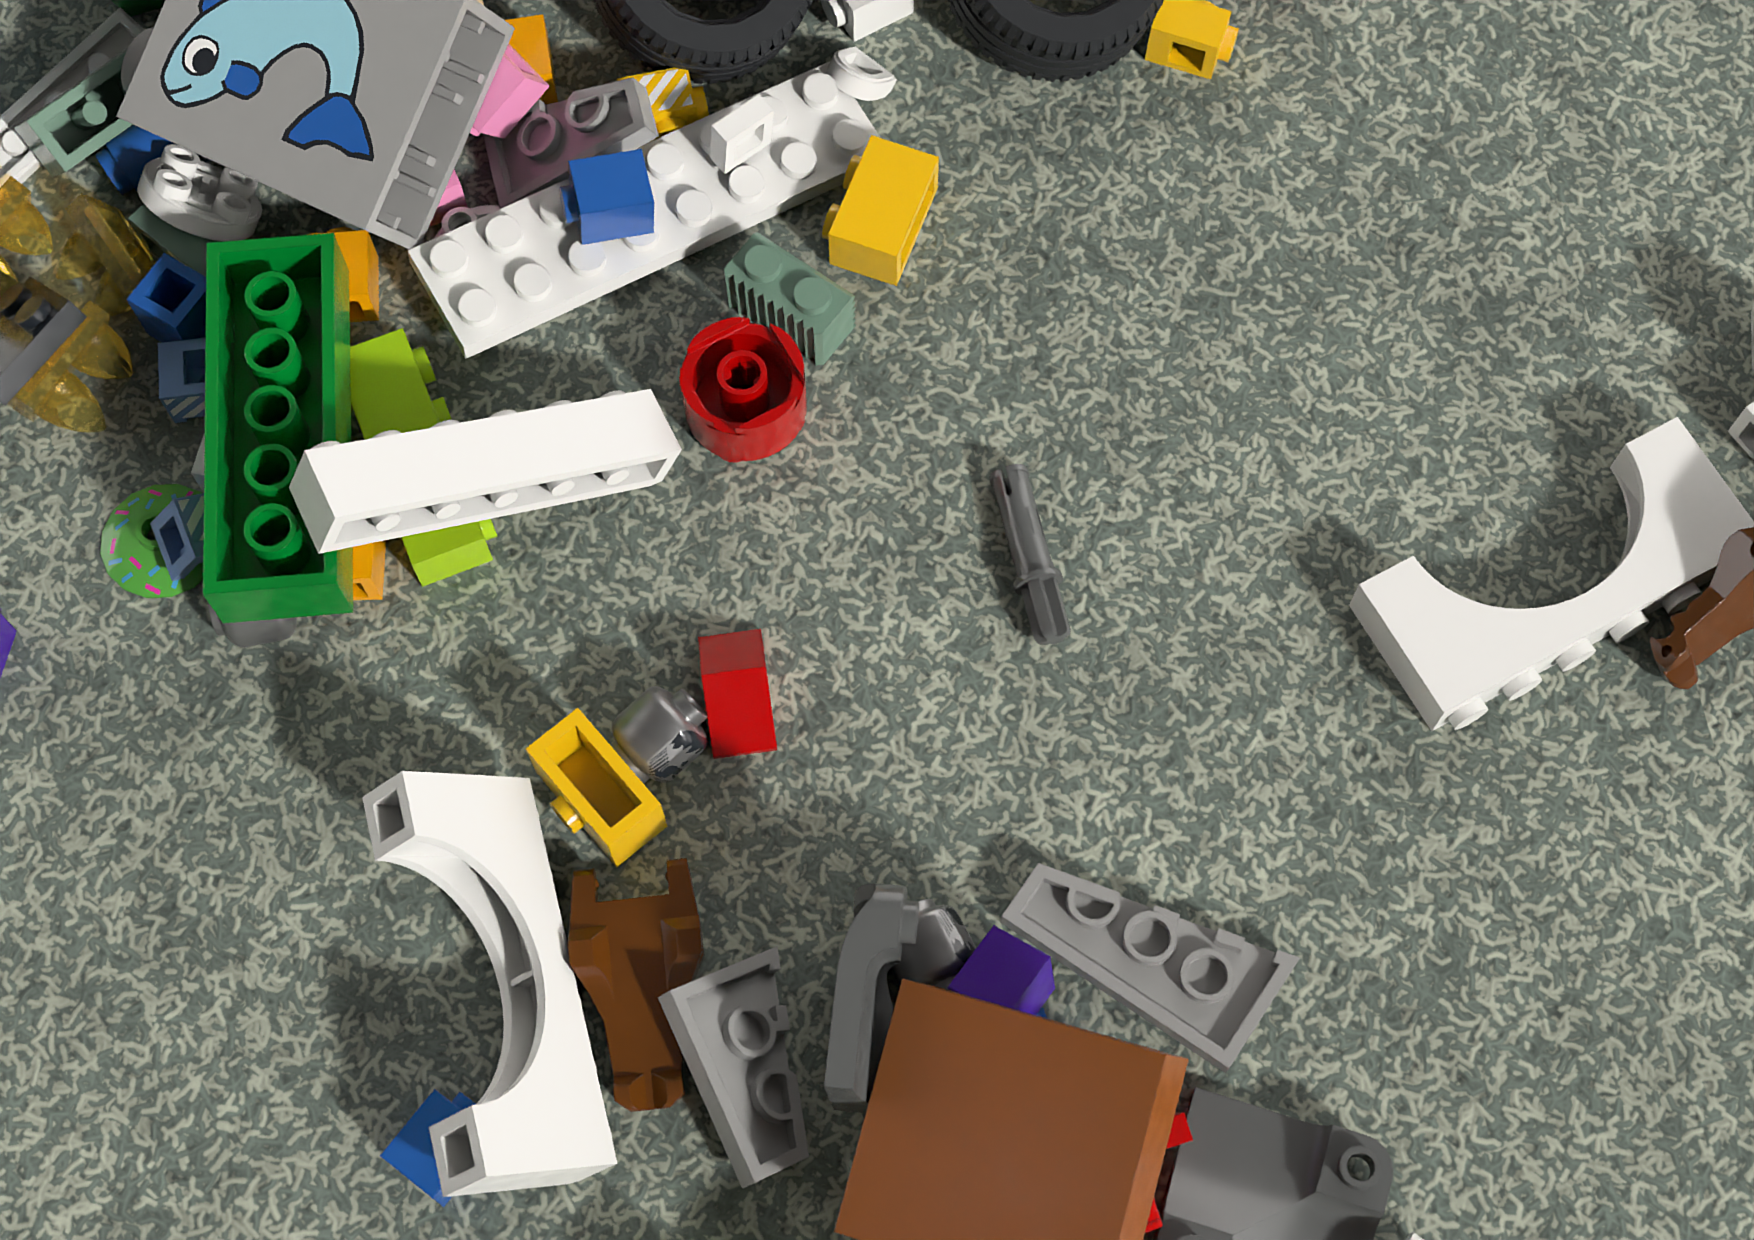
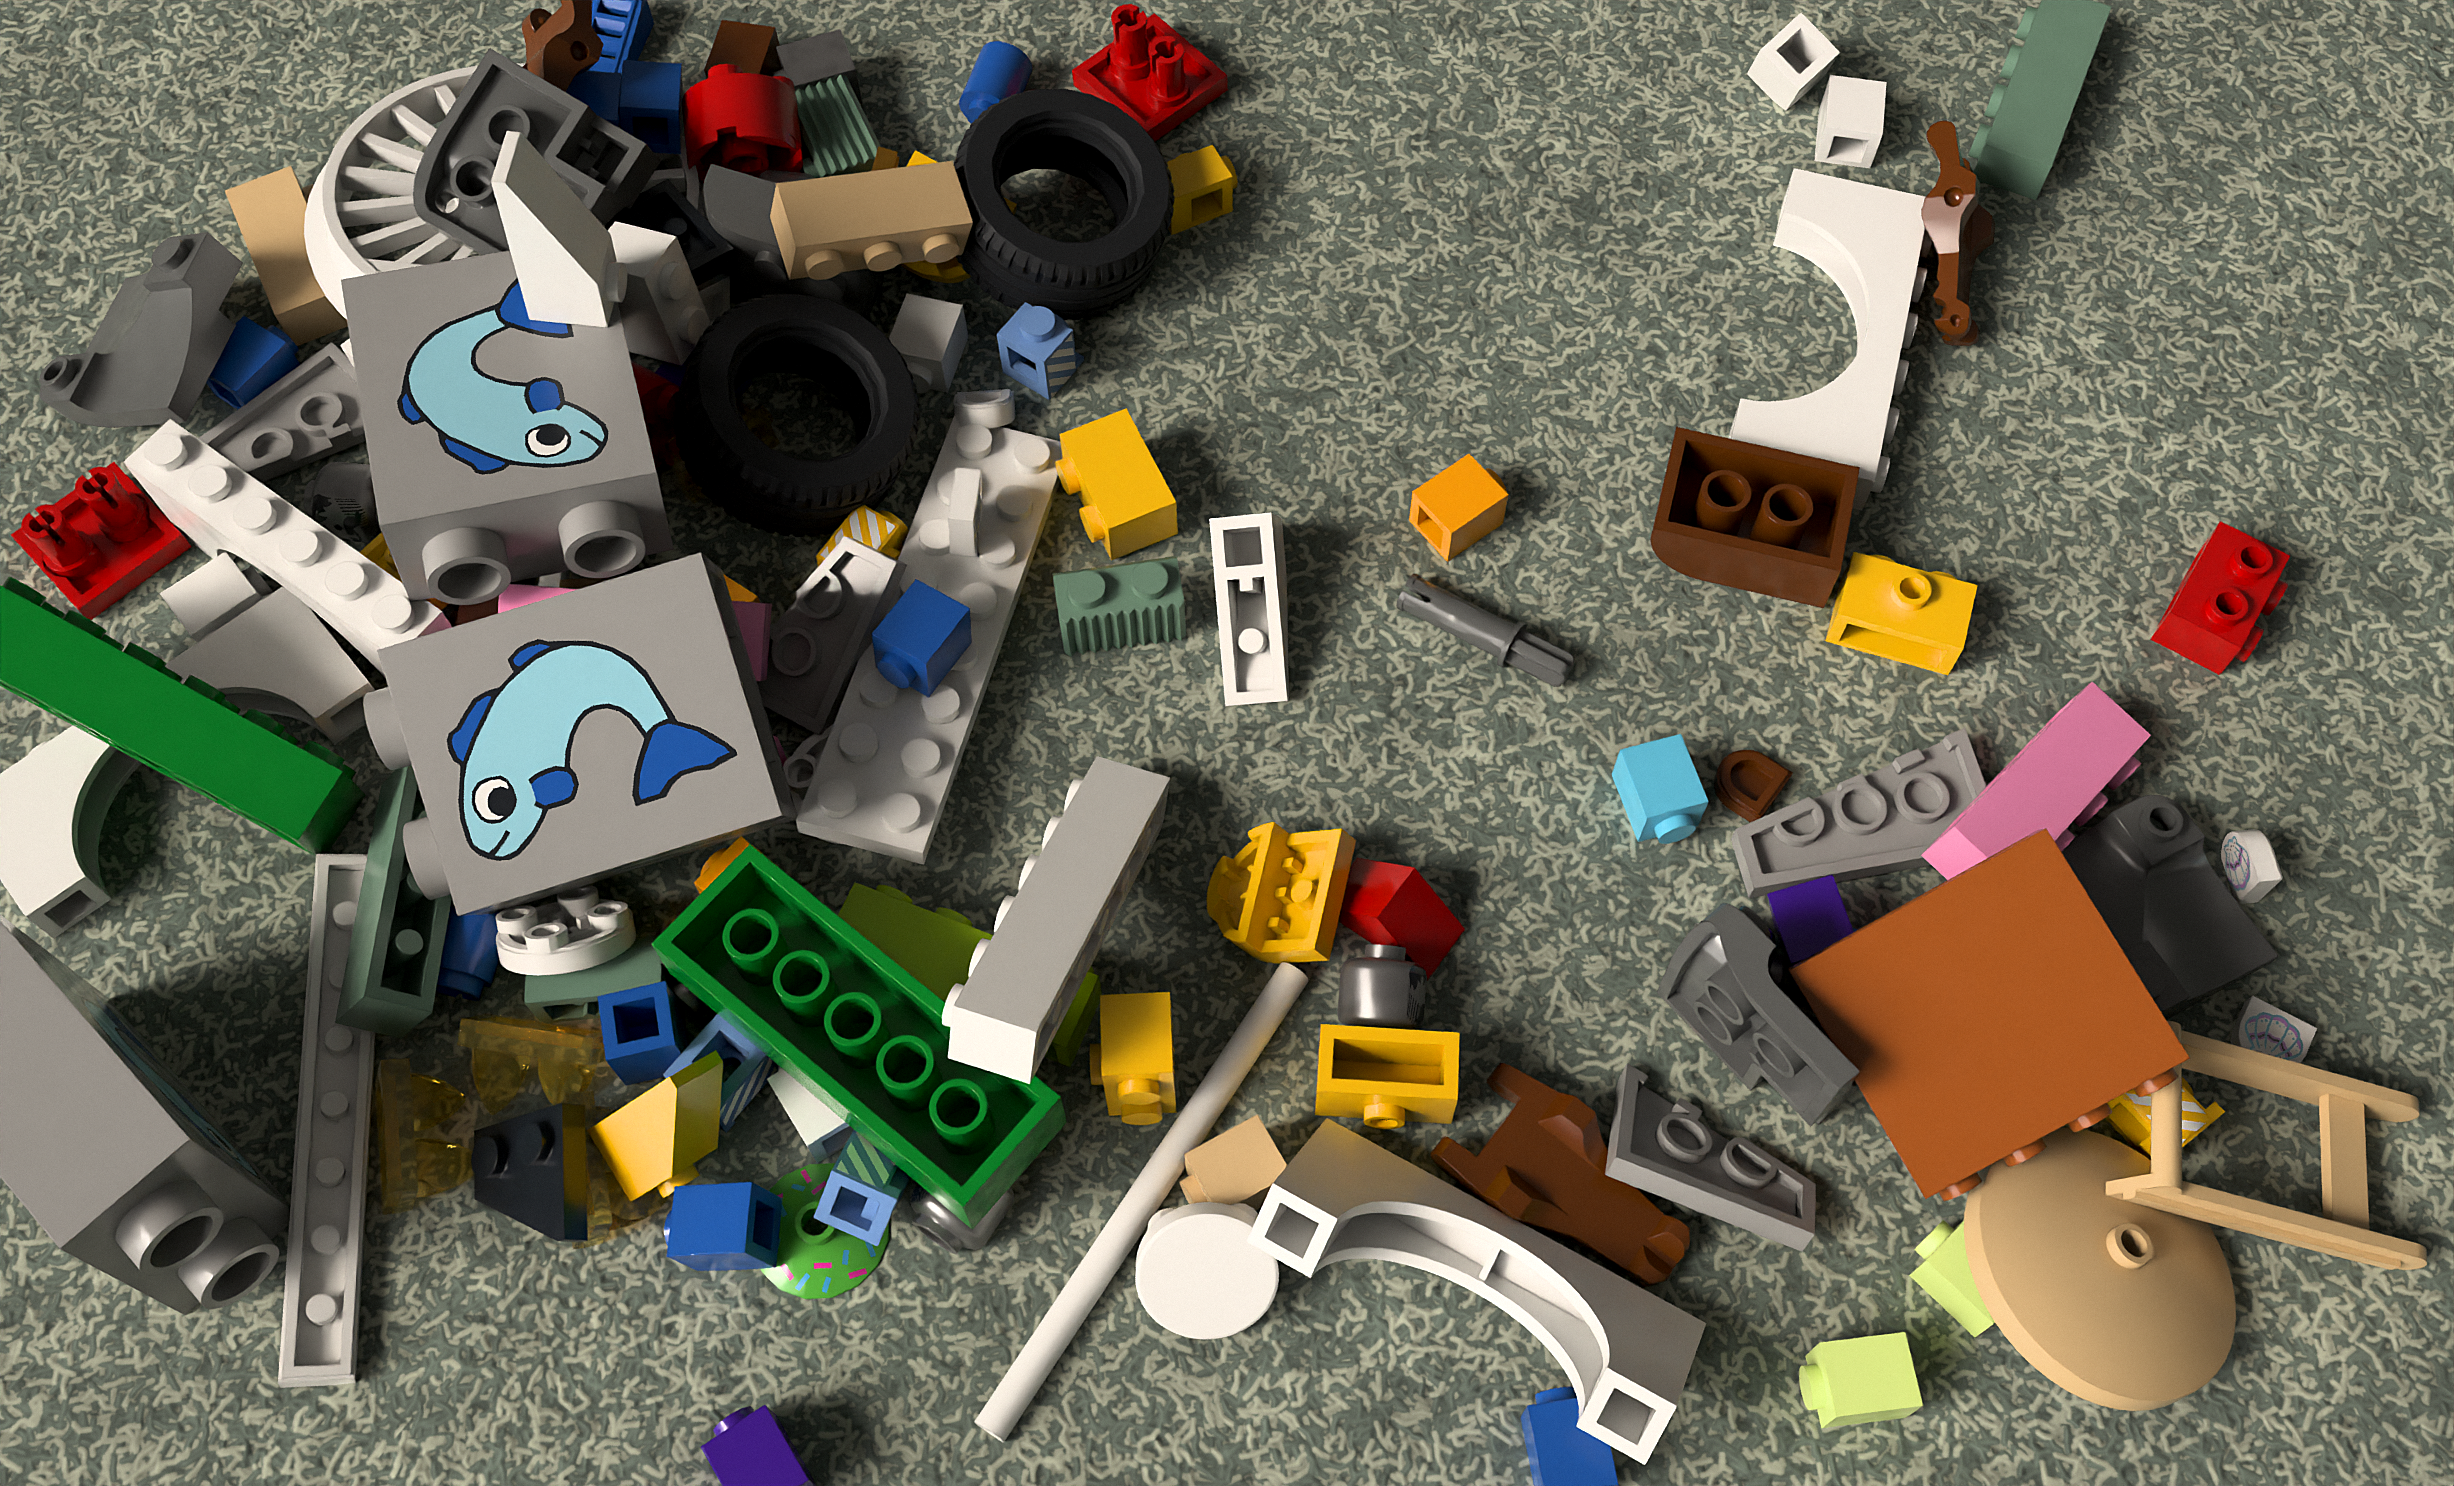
camera: 45 degrees left, 5 degrees down
red brick [679,317,807,463] -> none
none -> yellow slope [587,1050,723,1202]
none -> blue brick [664,1182,783,1271]
none -> white piece [974,962,1309,1442]
none -> medium blue brick [997,302,1084,400]
none -> yellow brick [1090,992,1177,1125]
none -> white tile [1136,1202,1279,1339]
none -> tan brick [1180,1114,1287,1211]
none -> yellow slope [1206,822,1356,963]
none -> white slope [1209,512,1289,706]
none -> light orange brick [1409,454,1509,562]
none -> medium azure brick [1612,734,1709,844]
none -> reddish brown brick [1650,427,1860,608]
none -> reddish brown tile [1714,750,1793,822]
none -> yellow brick [1825,552,1978,675]
none -> bright pink brick [1921,682,2151,880]
none -> red brick [2150,521,2290,675]

